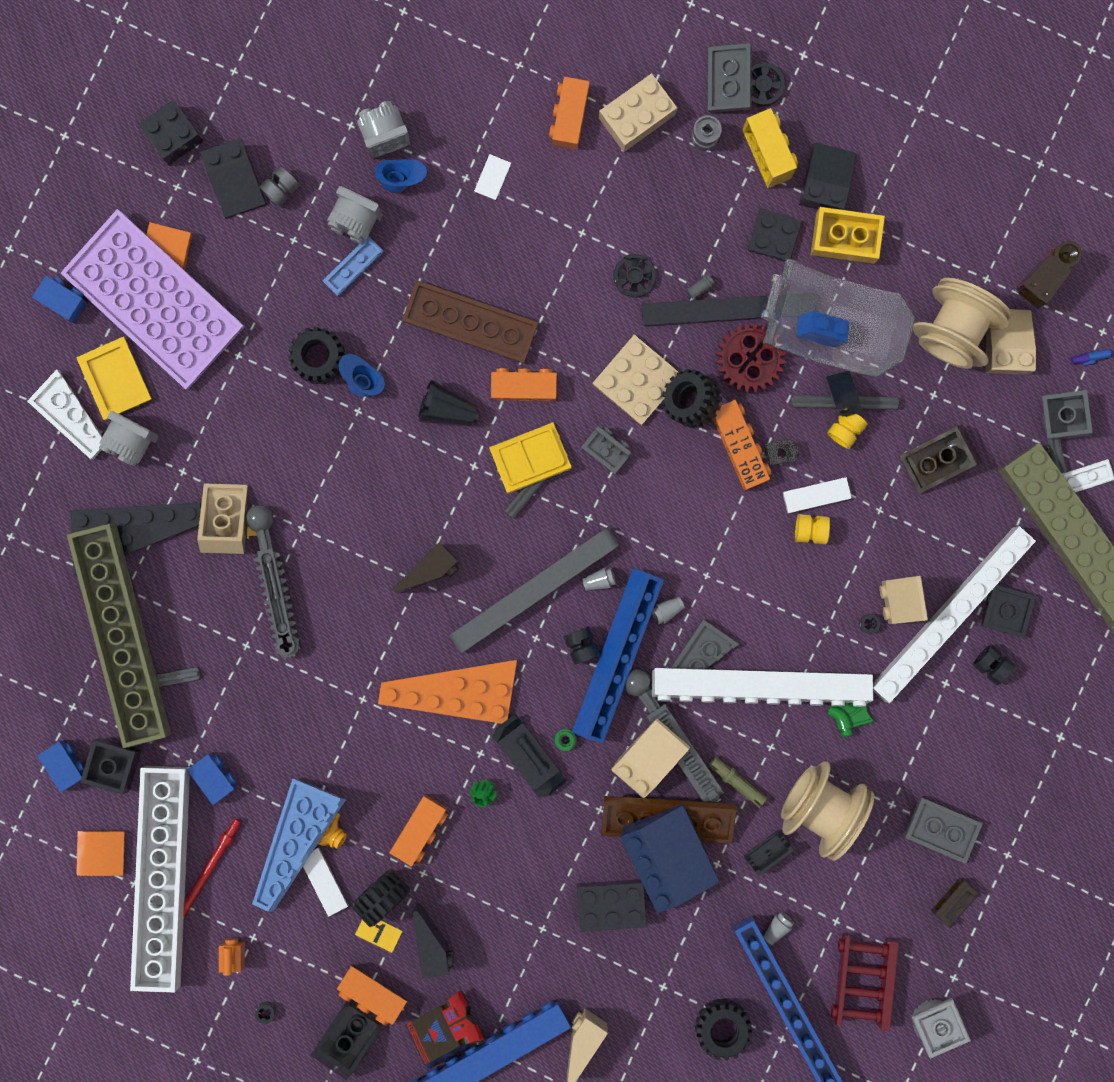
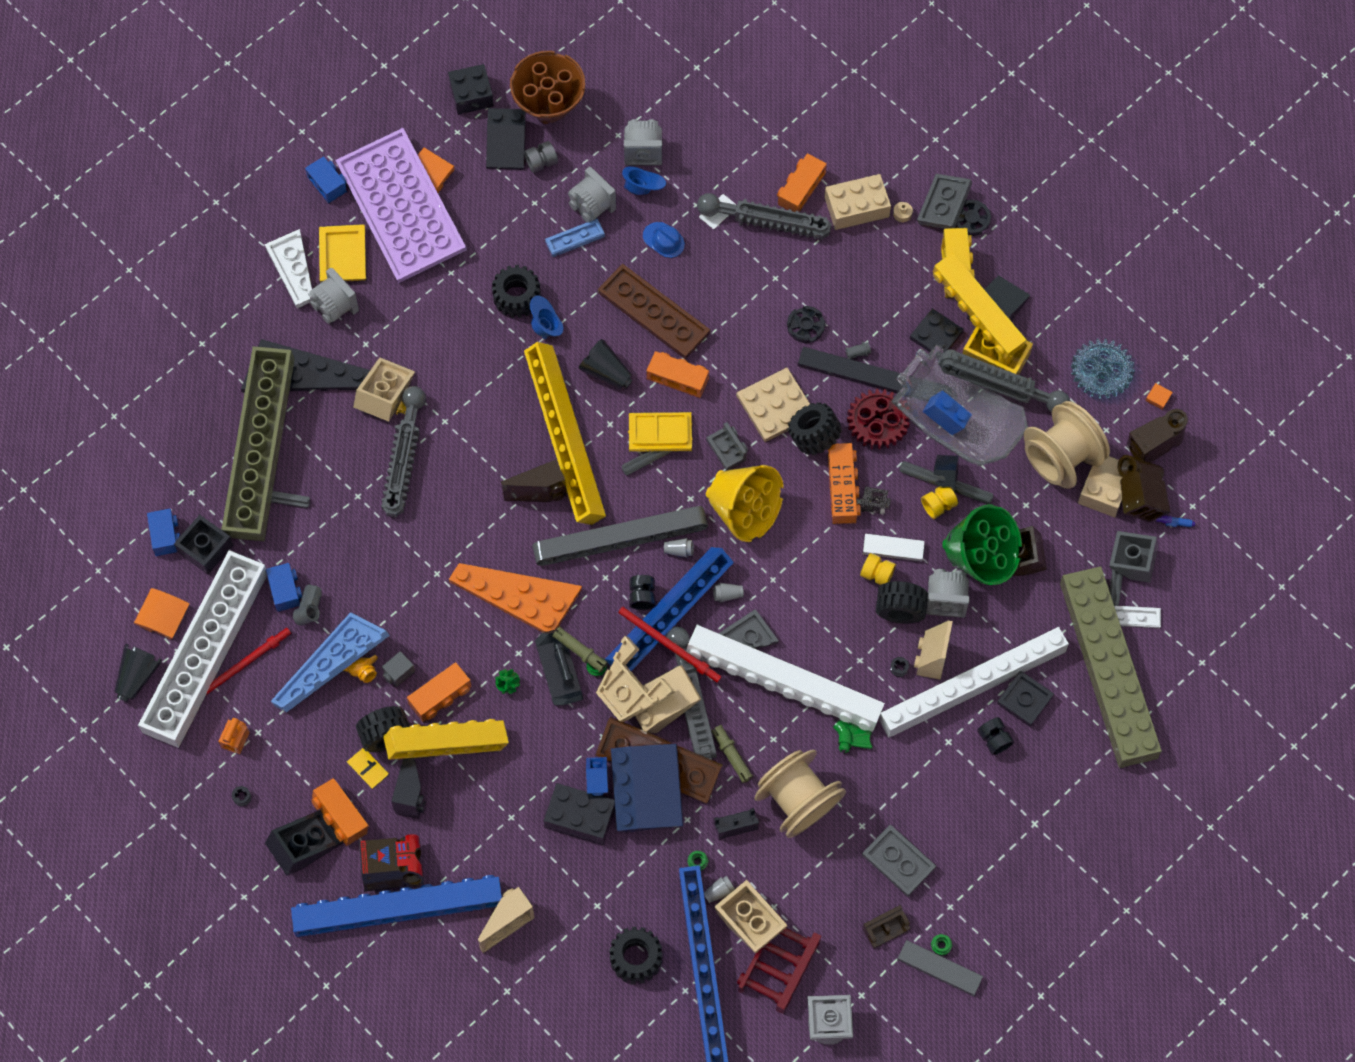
camera: 20 degrees right, 20 degrees down
white tile [303,847,349,917] -> none
flat silver wheel [691,115,722,151] -> none
none -> black cone [114,644,163,702]
none -> dark grey piece [293,585,322,626]
none -> dark grey brick [382,651,415,687]
none -> yellow brick [384,719,509,760]
none -> dark orange cone [510,51,585,124]
none -> yellow brick [524,342,606,525]
none -> olive pin [552,627,608,673]
none -> blue brick [586,757,608,796]
none -> tan wing [596,636,675,722]
none -> red bar [618,606,722,683]
none -> blue piece [643,222,685,258]
none -> green plate [687,851,708,871]
none -> dark grey gear [697,193,832,240]
none -> yellow cone [706,465,784,542]
none -> tan slope [715,880,787,953]
none -> black tyre [876,581,928,624]
none -> tan tile [893,202,913,222]
none -> dark grey tile [897,940,983,996]
none -> light grey piece [926,569,969,618]
none -> green plate [931,934,952,955]
none -> yellow brick [933,252,1026,359]
none -> dark grey gear [938,350,1070,413]
none -> green cone [942,504,1022,585]
none -> clear light blue gear [1071,339,1135,399]
none -> dark brown piece [1117,455,1171,522]
none -> orange tile [1146,383,1173,410]

